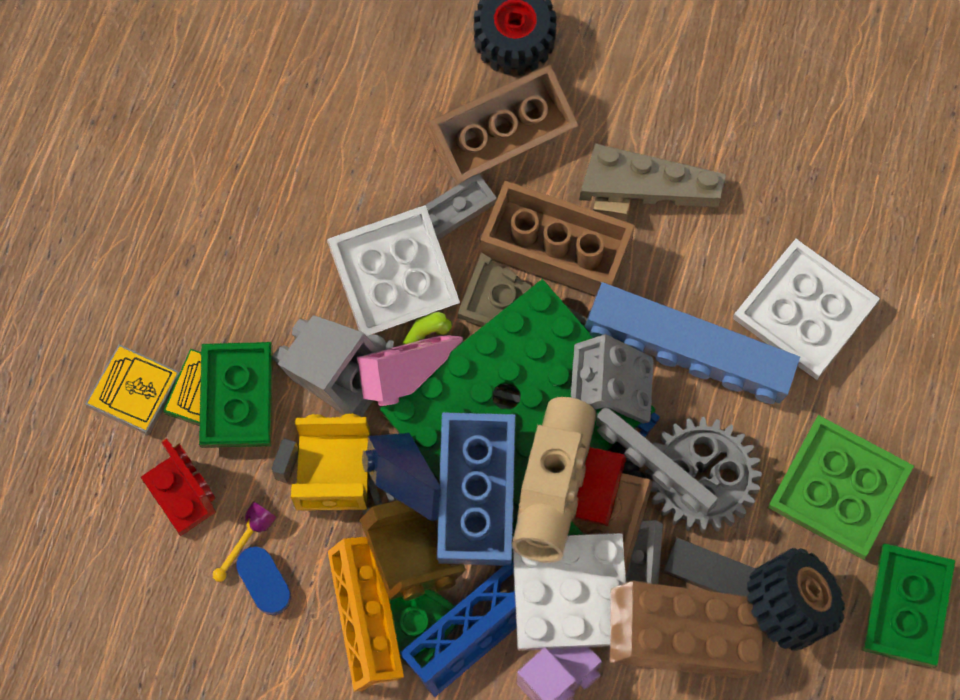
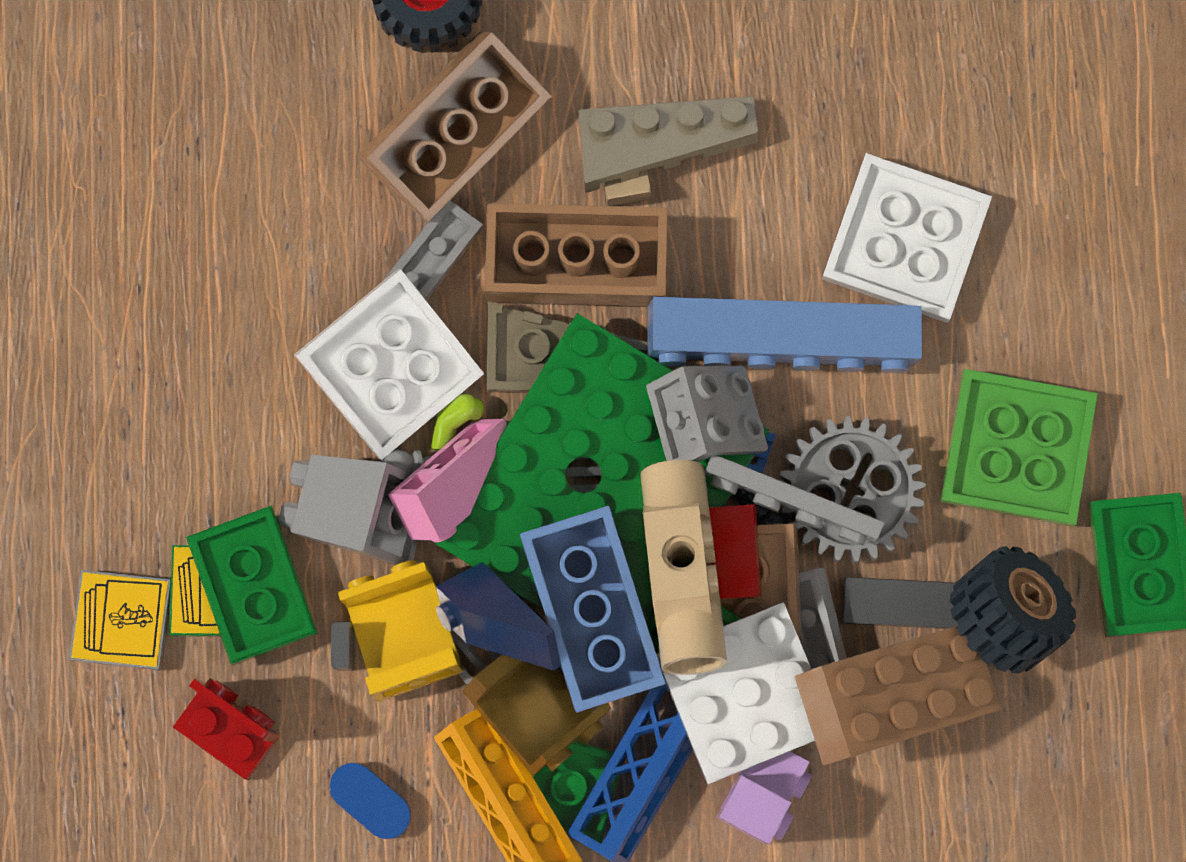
camera: 20 degrees left, 10 degrees up
hinge [212,501,277,582] -> none

